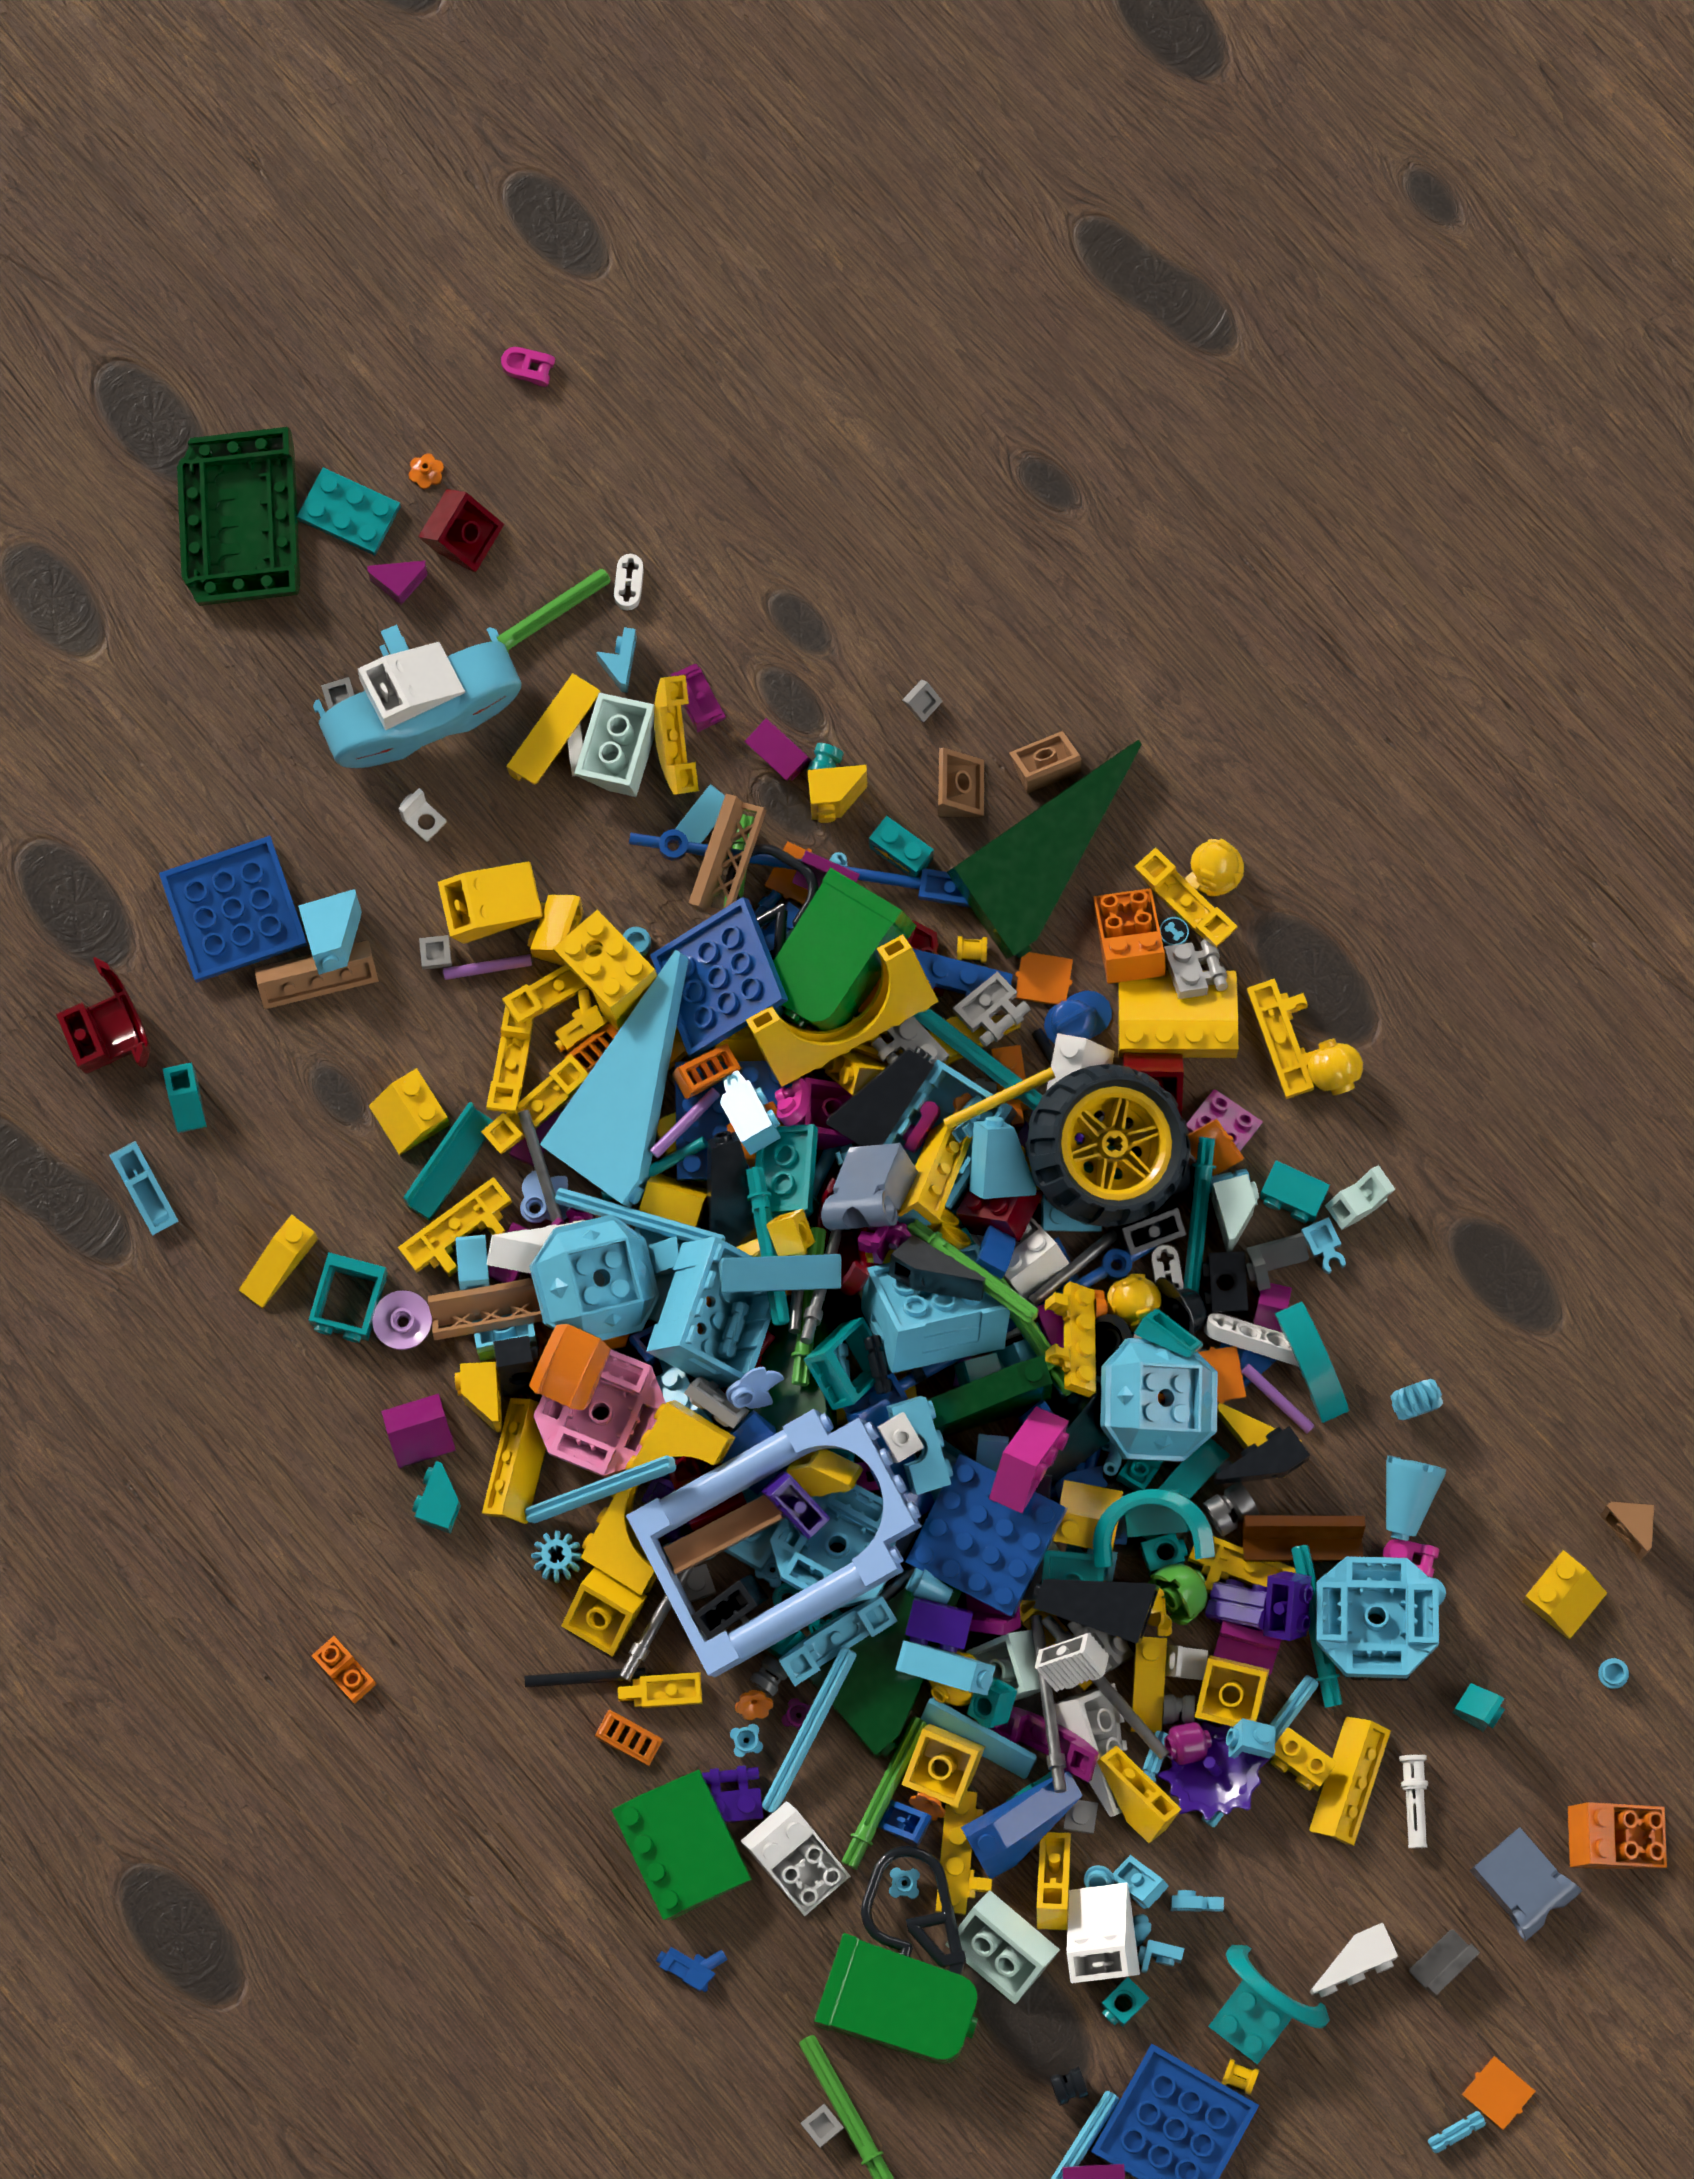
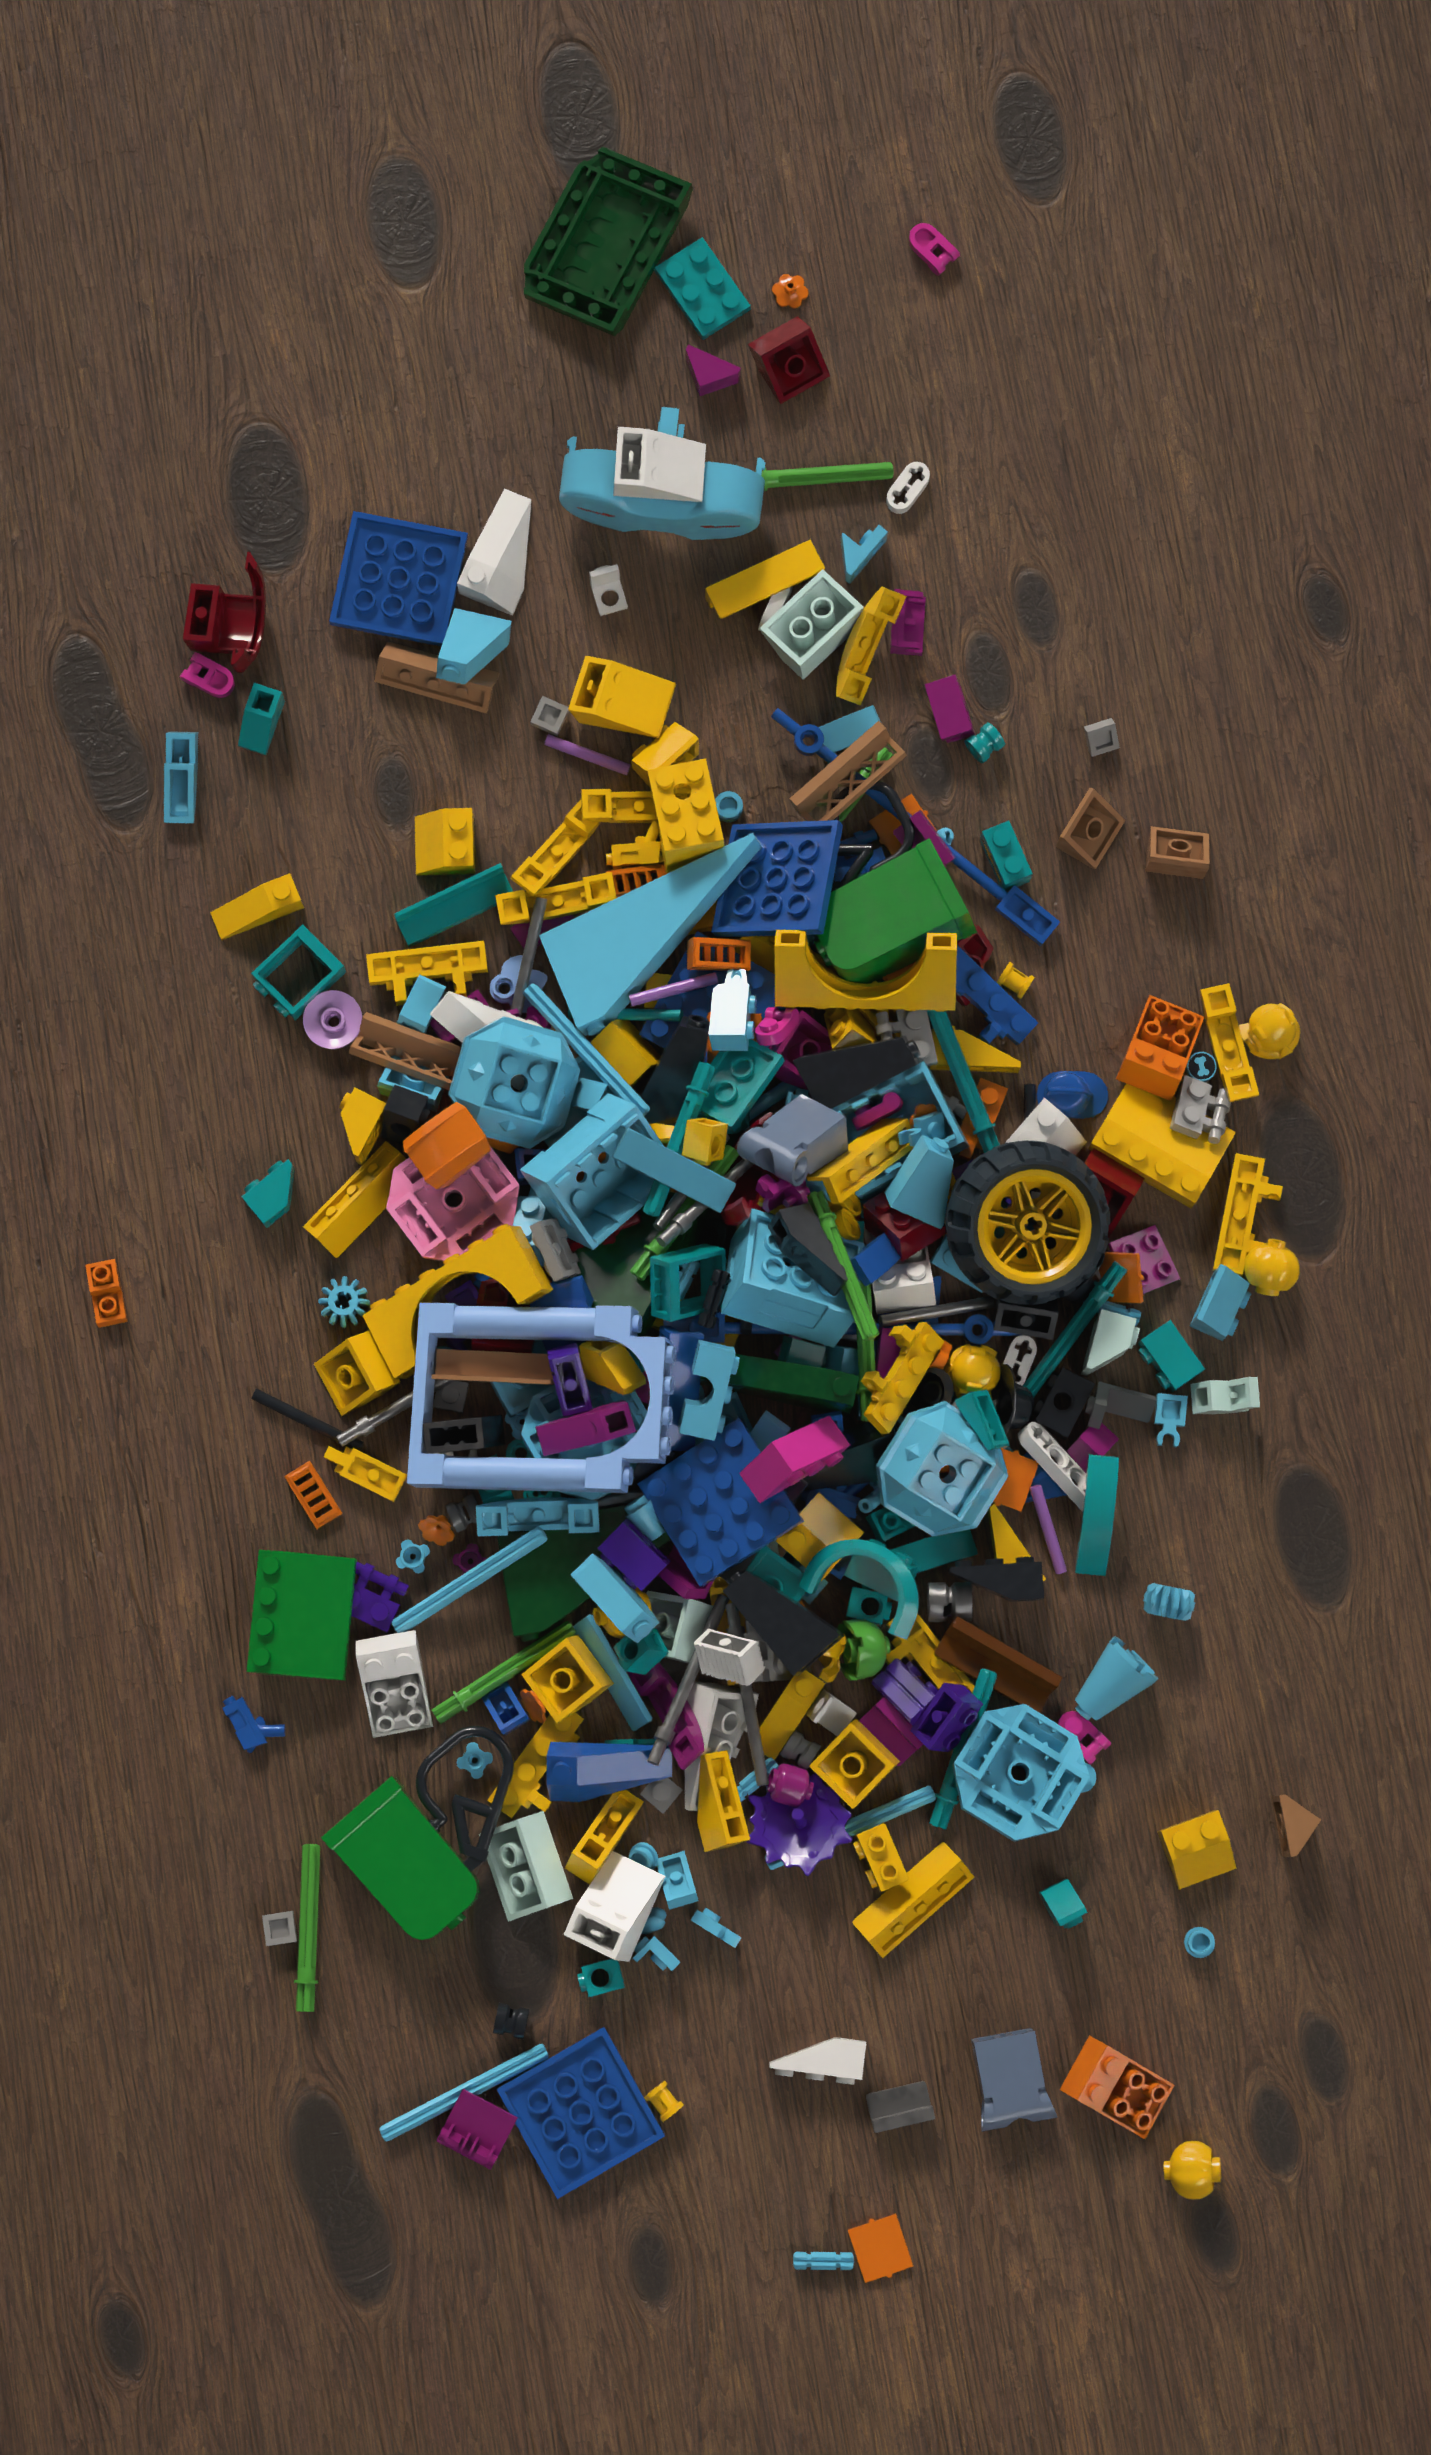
camera: 25 degrees right, 5 degrees up
light grey plate [321,677,354,710] -> none
magenta slope [381,1393,456,1468] -> none
medium azure axle [525,1455,676,1524] -> none
medium azure axle [718,1301,750,1359] -> none
light blue plate [726,1367,784,1409] -> none
yellow slope [808,765,867,823] -> none
white bracket [878,1412,924,1463] -> none
yellow bar [943,1067,1056,1130] -> none
dark green slope [947,740,1142,959] -> none
light grey plate [953,971,1031,1047] -> none
orange piece [1015,952,1073,1005] -> none
teal piece [1208,1945,1330,2065] -> none
medium azure bracket [1226,1718,1275,1759] -> none
white pin [1399,1755,1428,1849] -> none
none -> dark pink plate [180,652,235,698]
none -> white wedge [457,489,531,616]
none -> magenta slope [535,1399,636,1456]
none -> medium azure slope [1189,1264,1251,1341]

